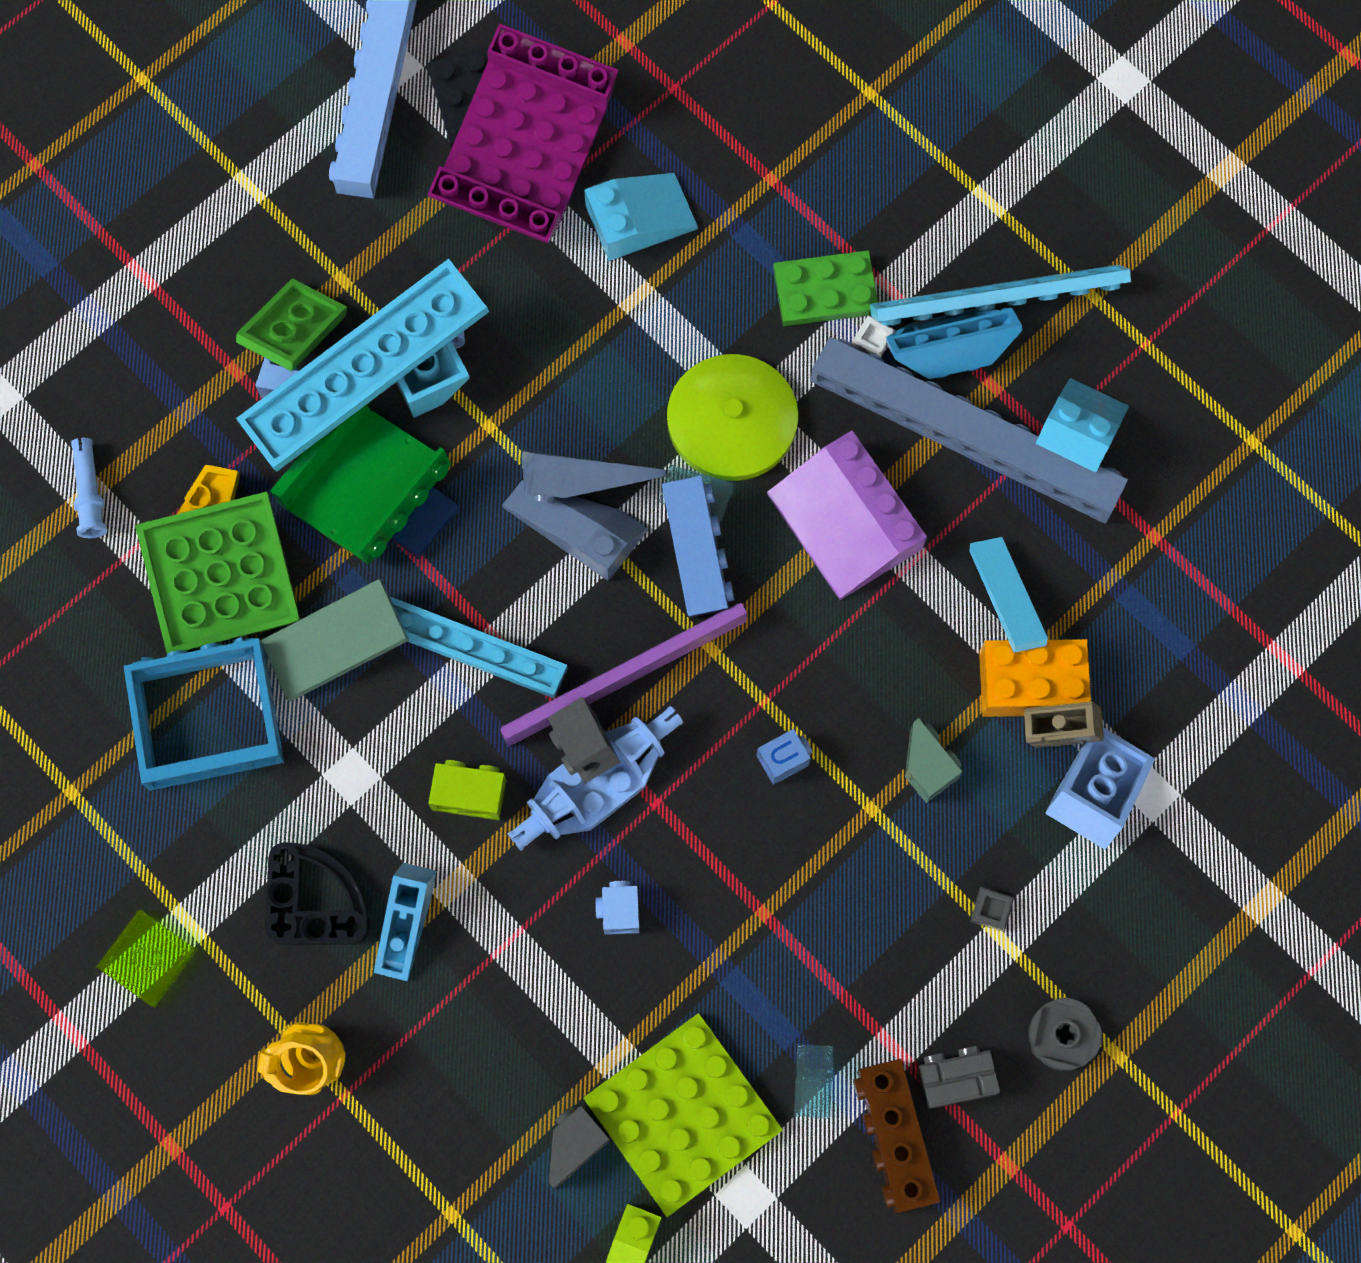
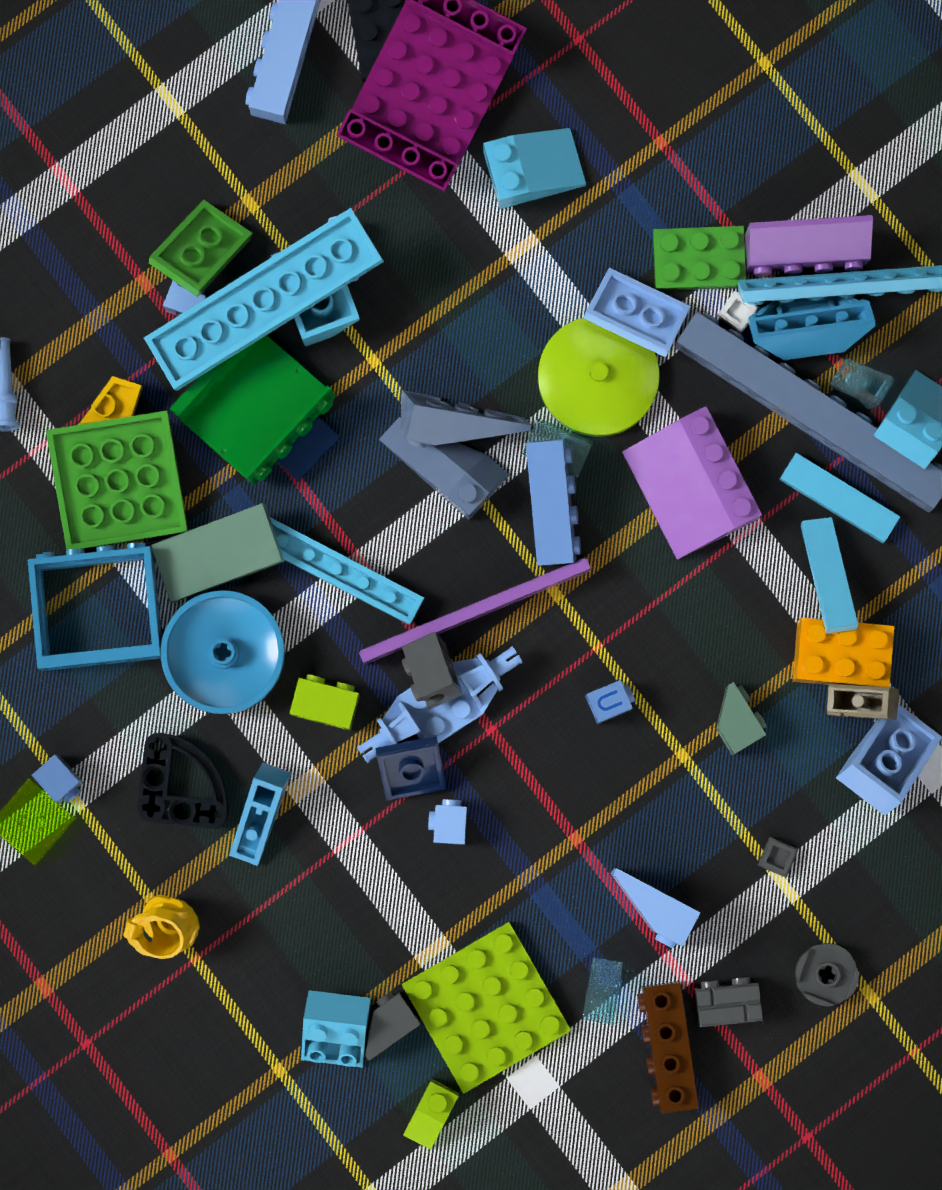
camera: 10 degrees right, 10 degrees up
none -> medium blue brick [32,755,84,804]
none -> dark azure dish [161,591,285,714]
none -> medium azure slope [301,990,371,1068]
none -> dark blue tile [375,736,447,801]
none -> light blue plate [583,268,691,358]
none -> light blue slope [611,868,700,948]
none -> medium lavender slope [744,215,873,277]
none -> medium azure tile [779,453,900,543]
none -> clear light blue slope [830,358,895,410]

